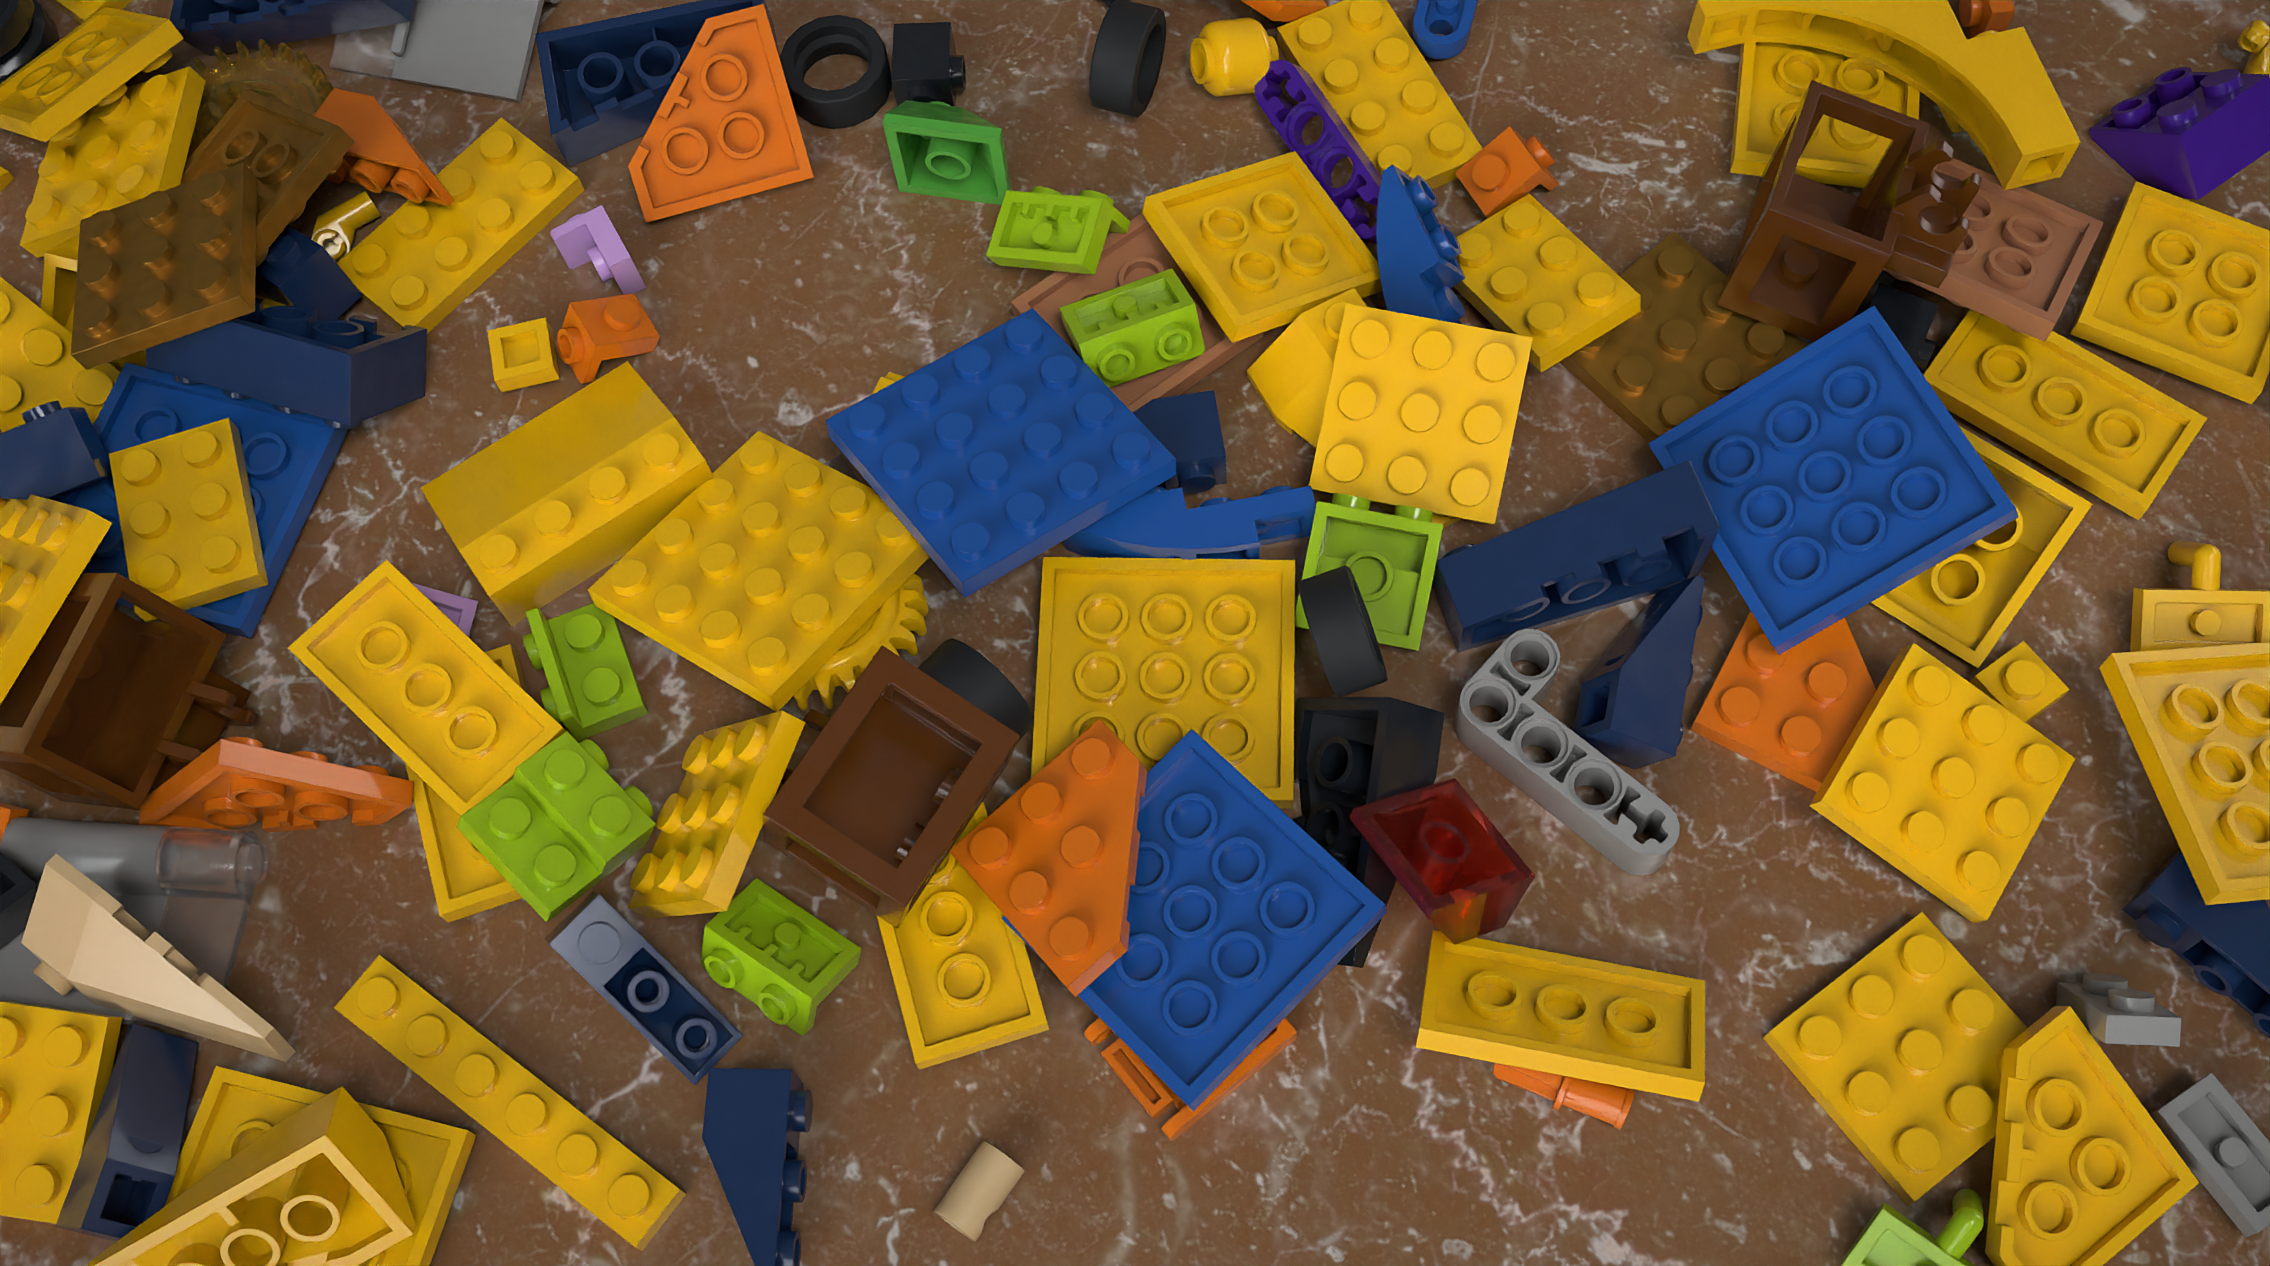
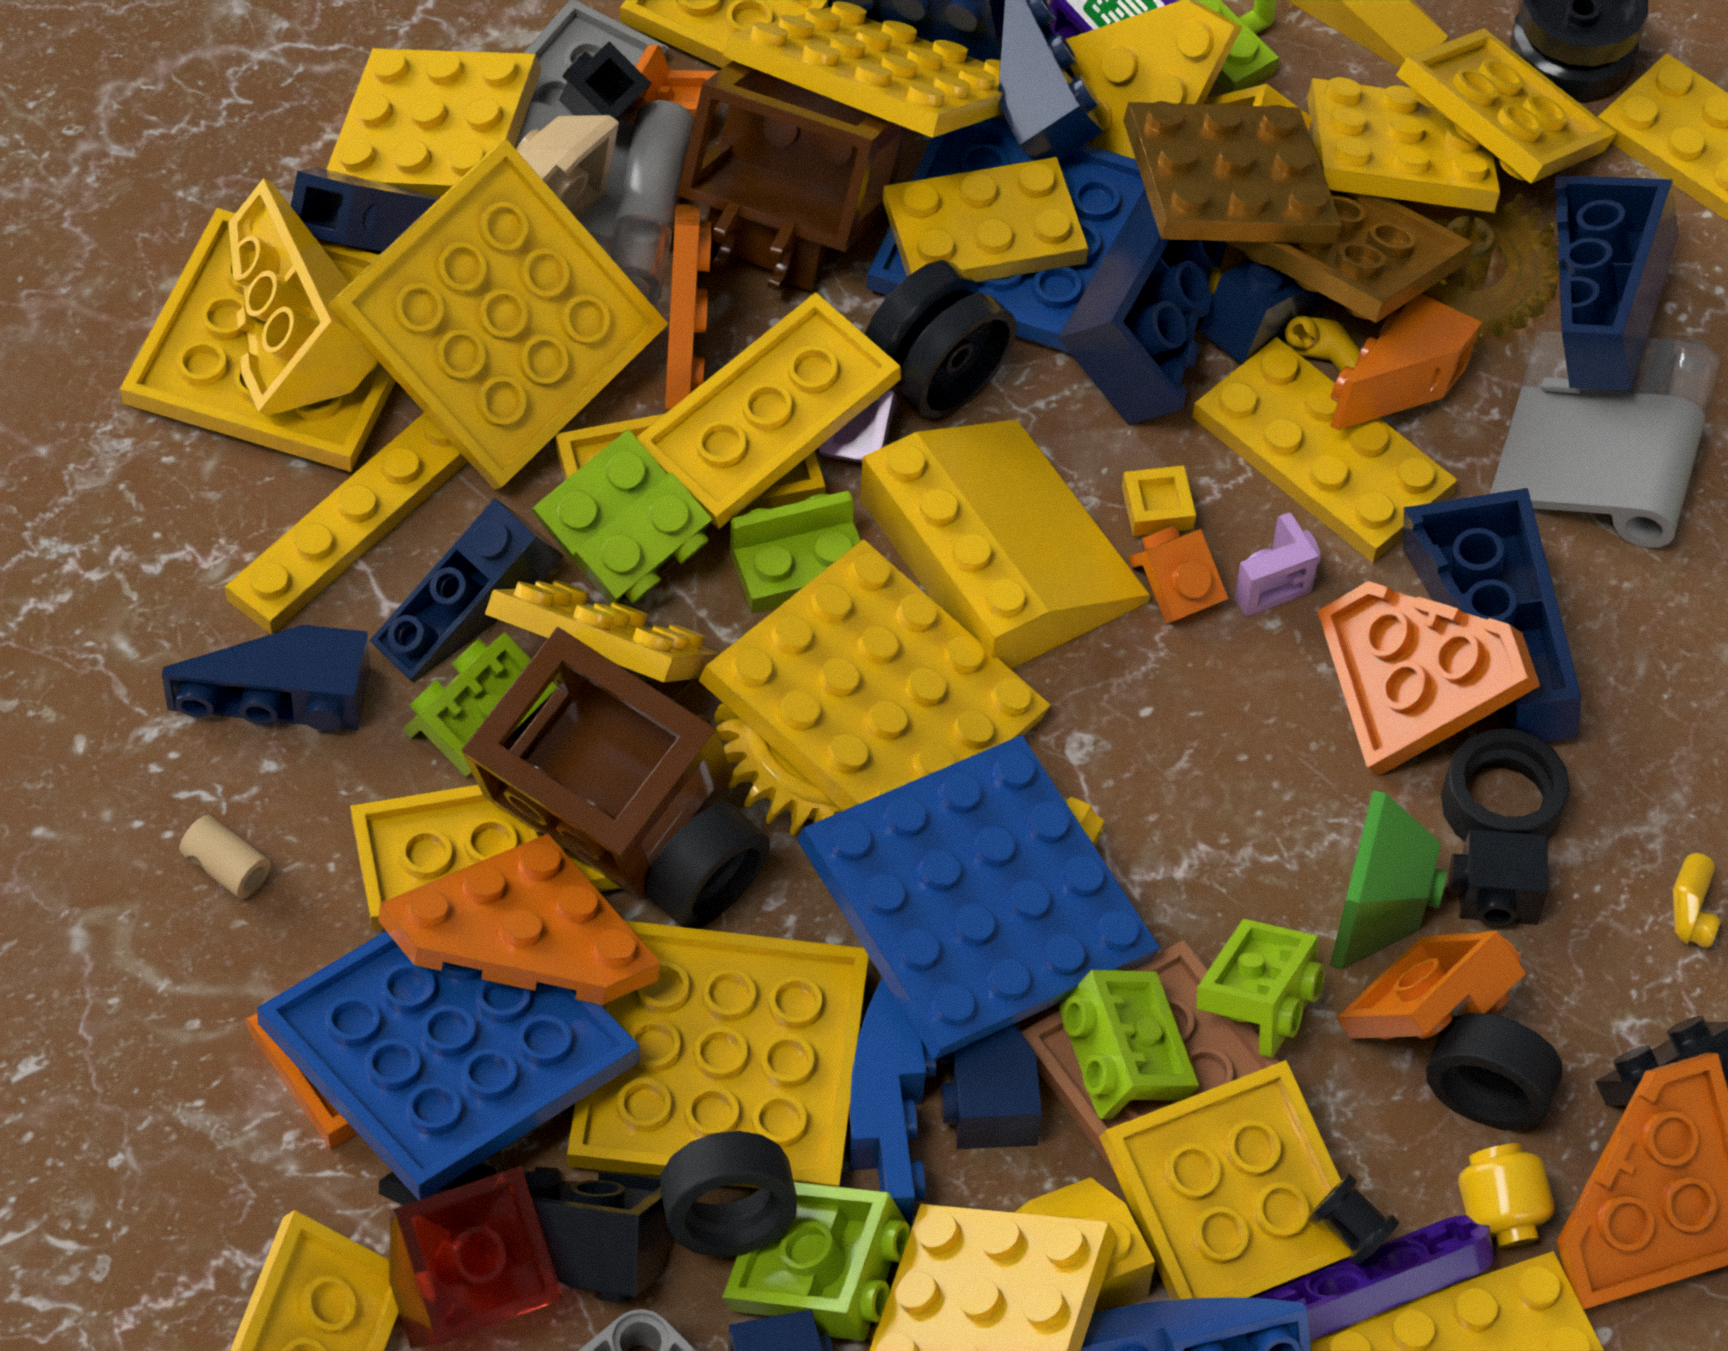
camera: 85 degrees right, 10 degrees down
none -> yellow plate [328,139,668,490]
none -> black wheel [864,260,1017,419]
none -> black bush [1307,1173,1400,1266]
none -> orange plate [1336,931,1526,1040]

